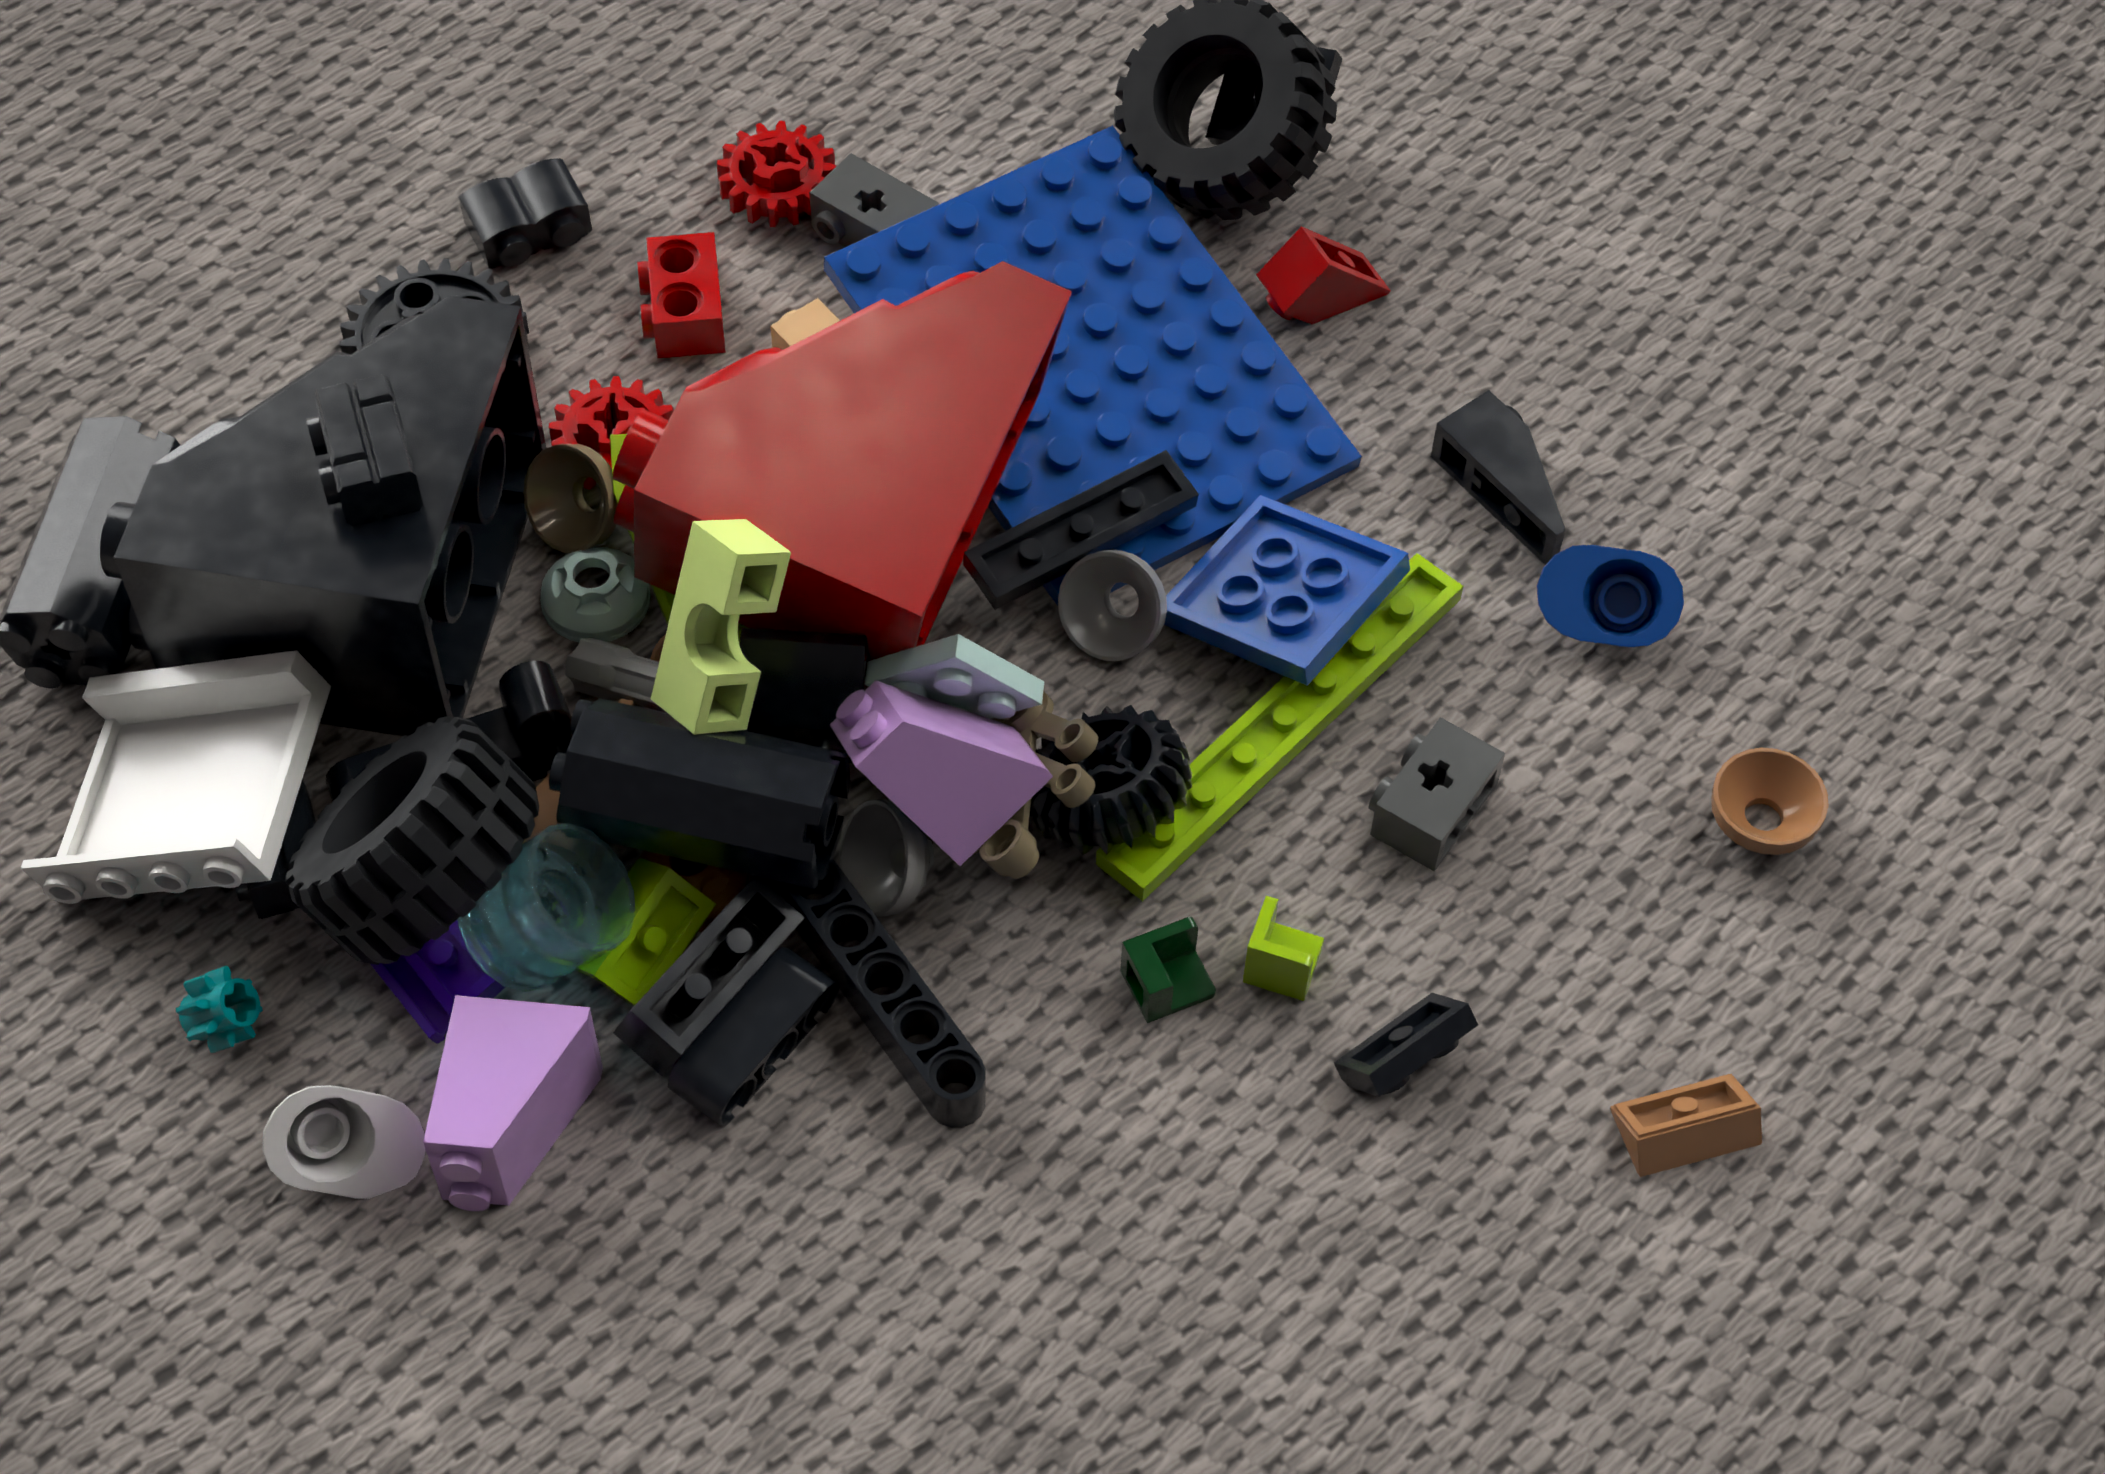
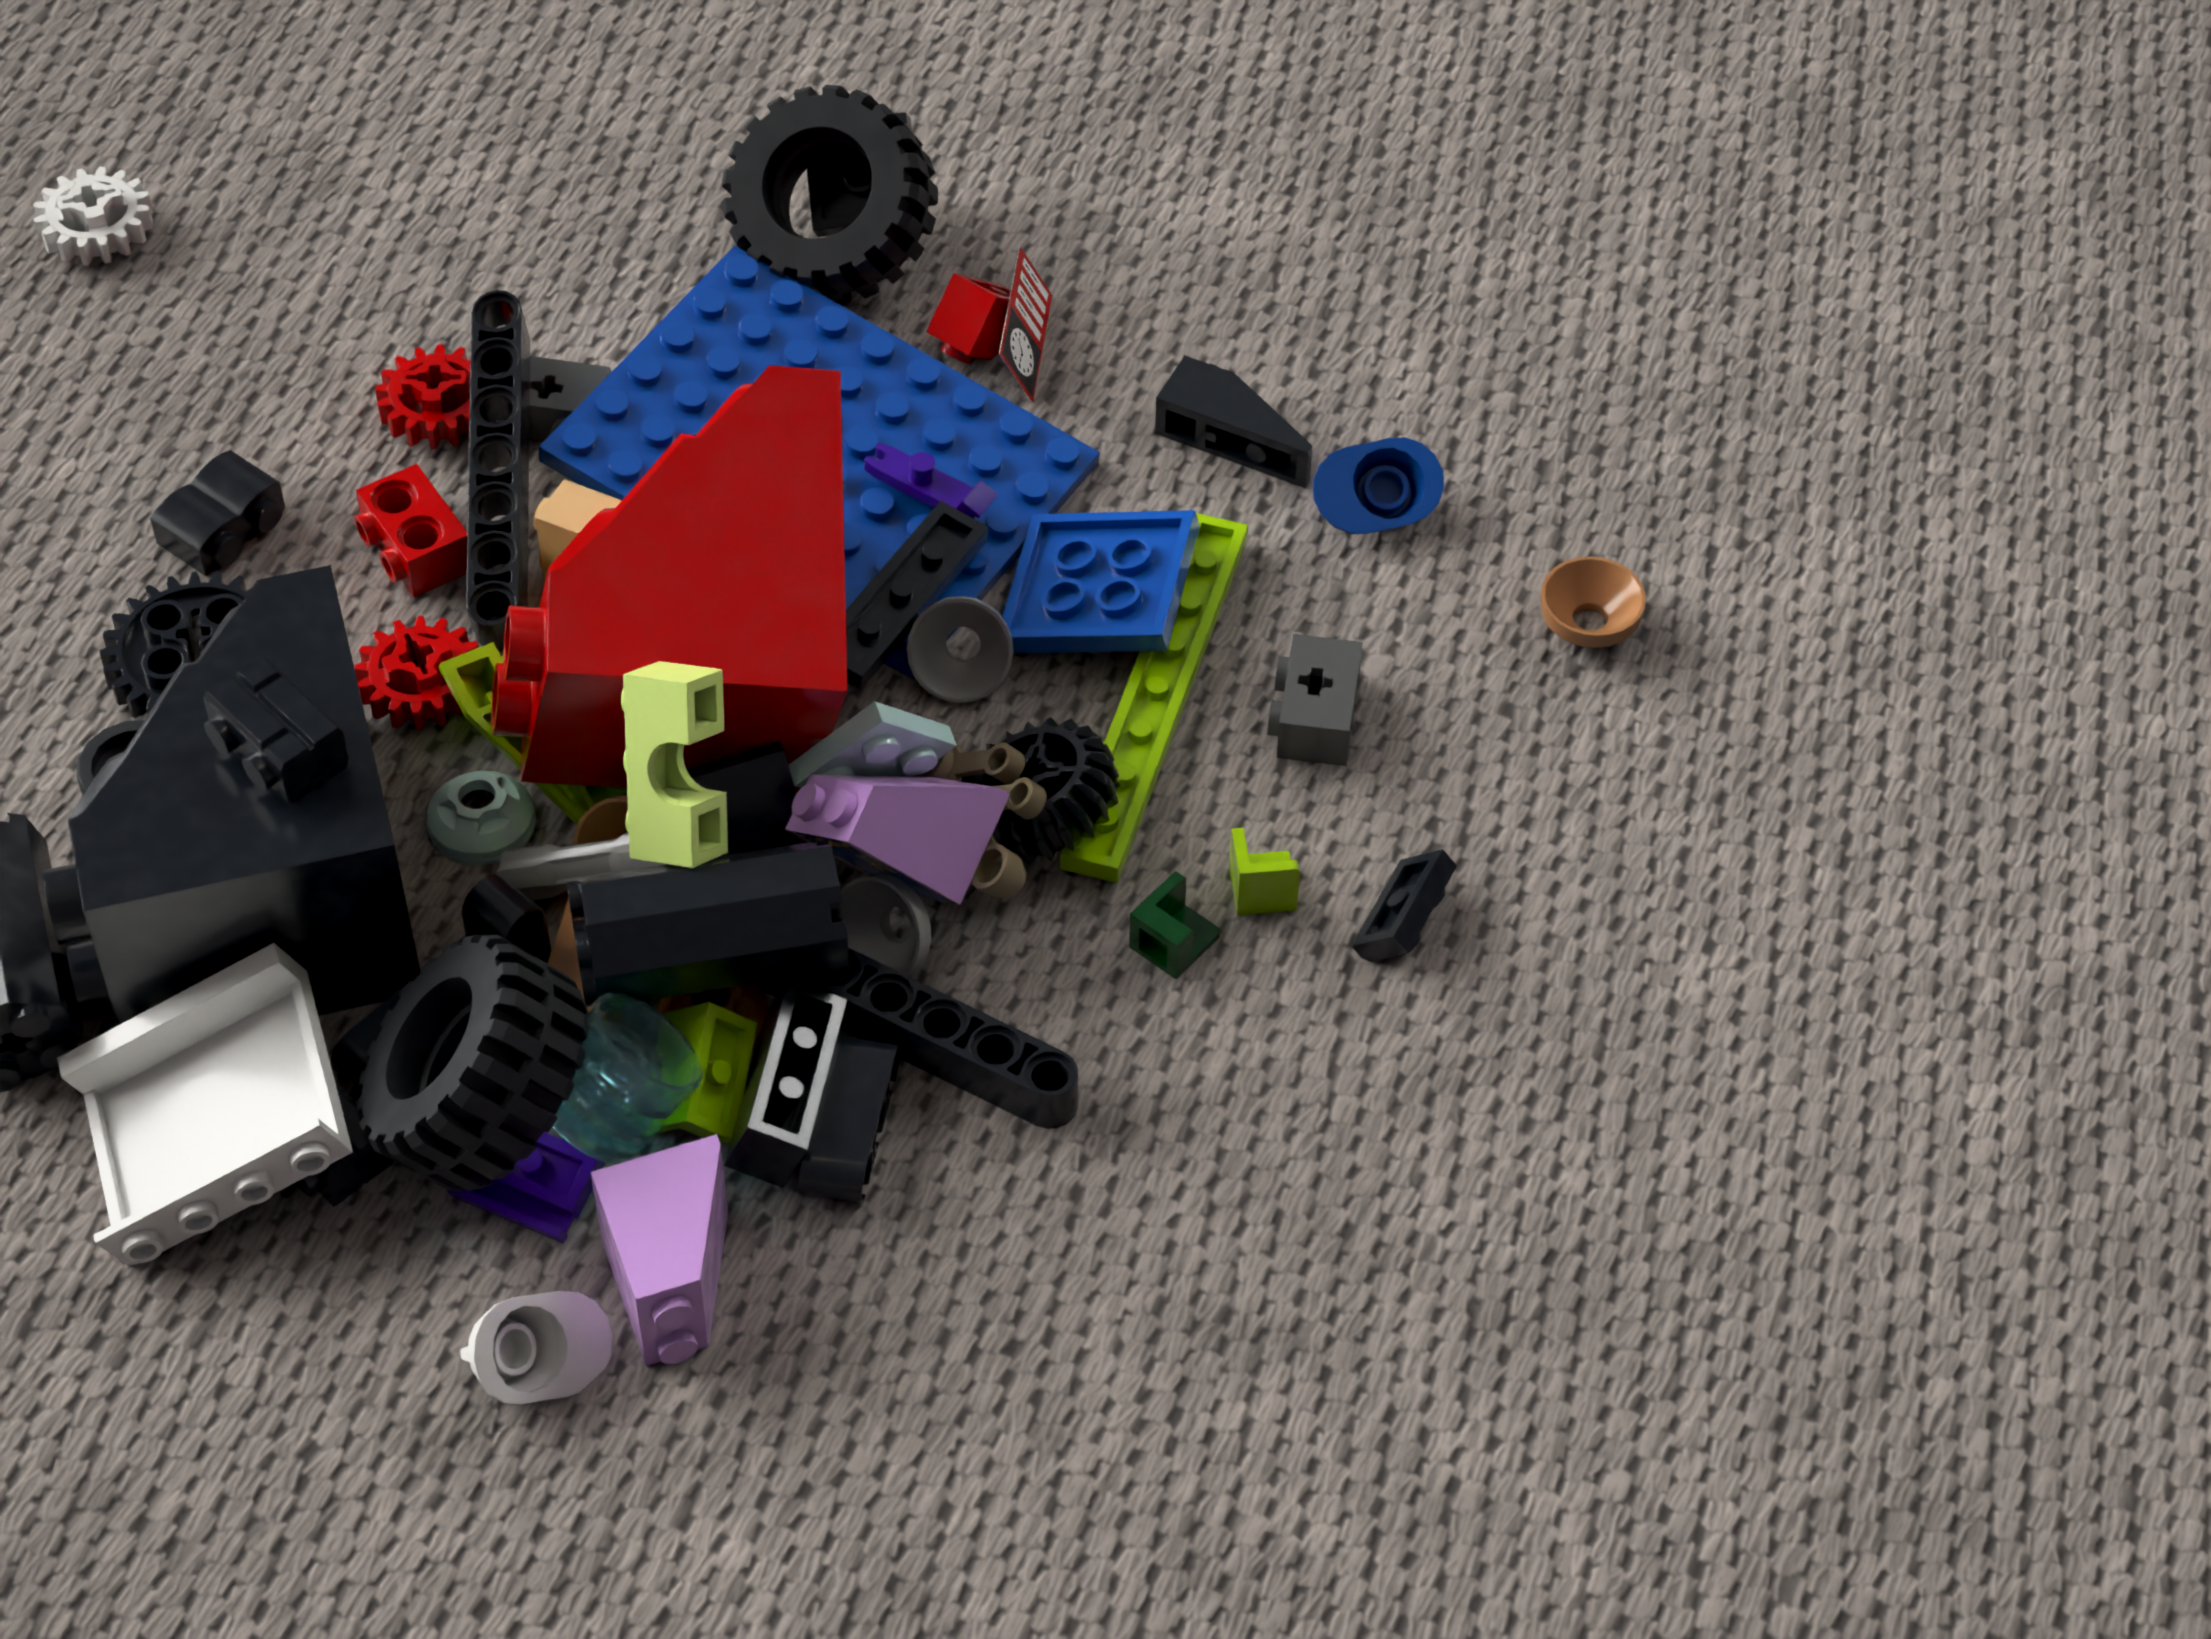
camera: 25 degrees left, 5 degrees down
teal gear [176,966,263,1053] -> none
dark tan piece [523,444,617,553] -> none
medium nougat slope [1610,1074,1762,1177] -> none
none -> black beam [466,290,530,652]
none -> dark purple piece [864,443,998,519]
none -> sticker [999,246,1052,403]

